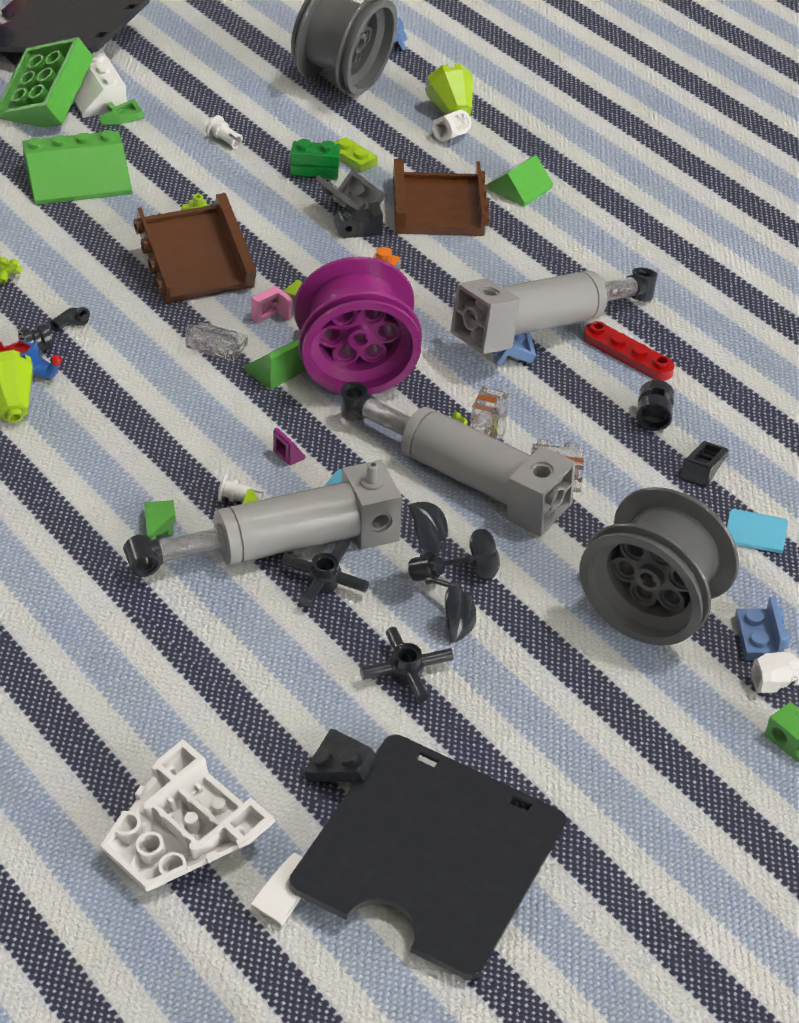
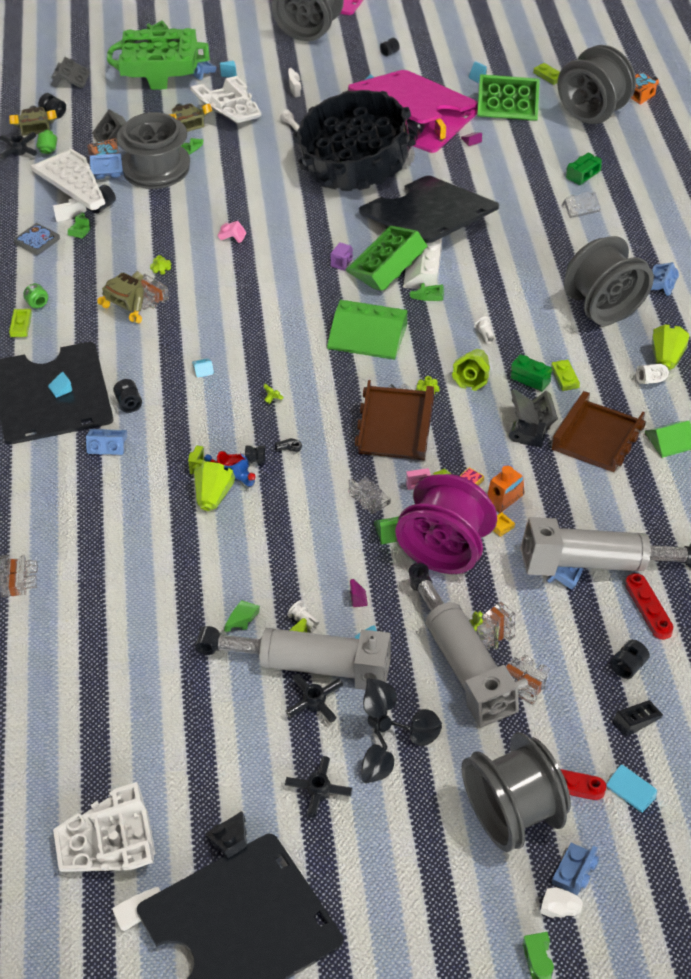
camera: 35 degrees right, 5 degrees up
none -> lime cone [452,349,490,391]

